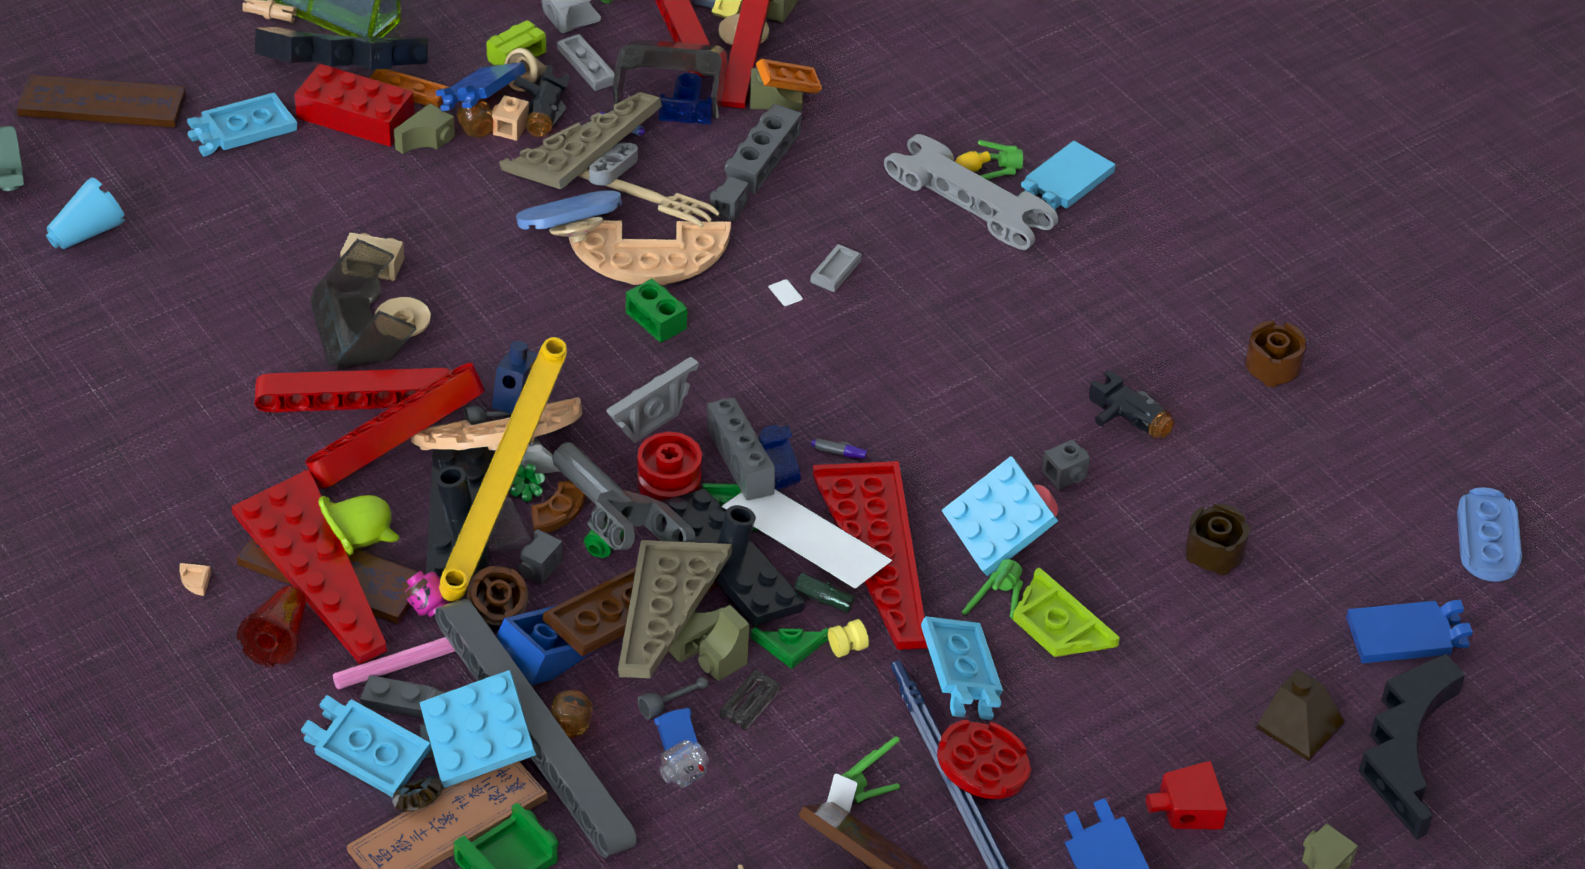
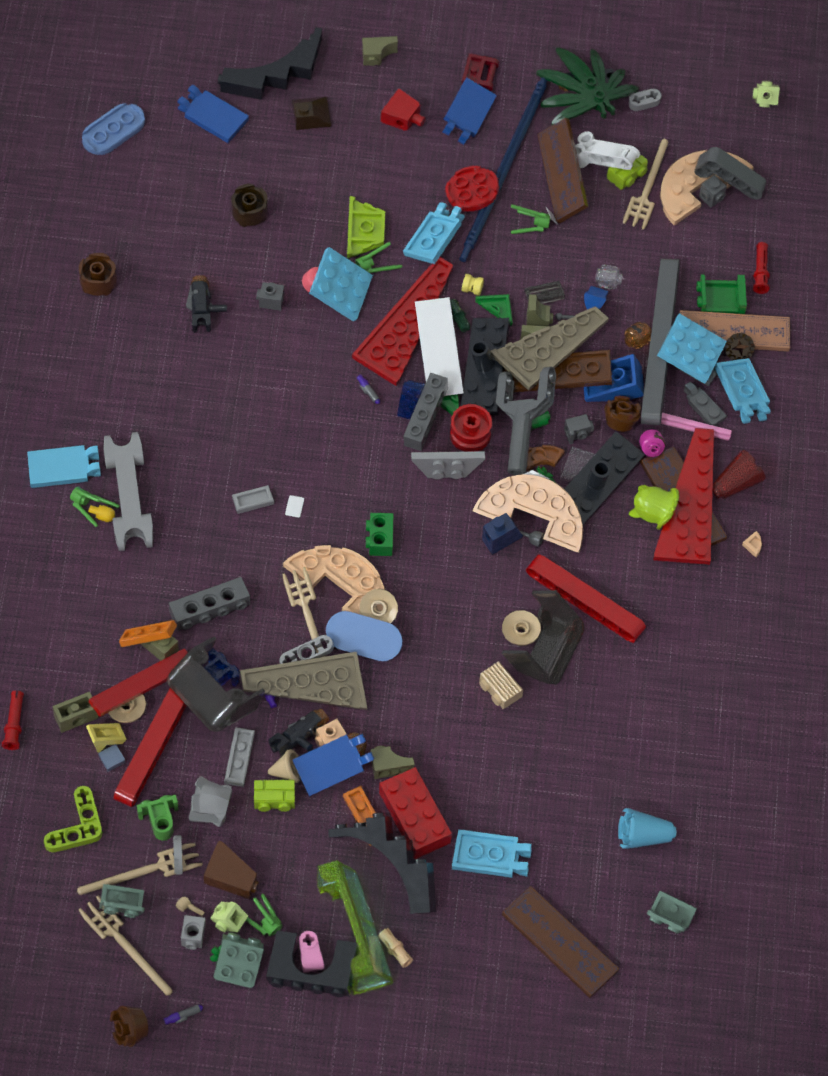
camera: 140 degrees left, 15 degrees up
red beam [305,363,485,489] -> none
yellow piece [439,337,567,602] -> none
dark grey brick [710,176,749,222] -> none

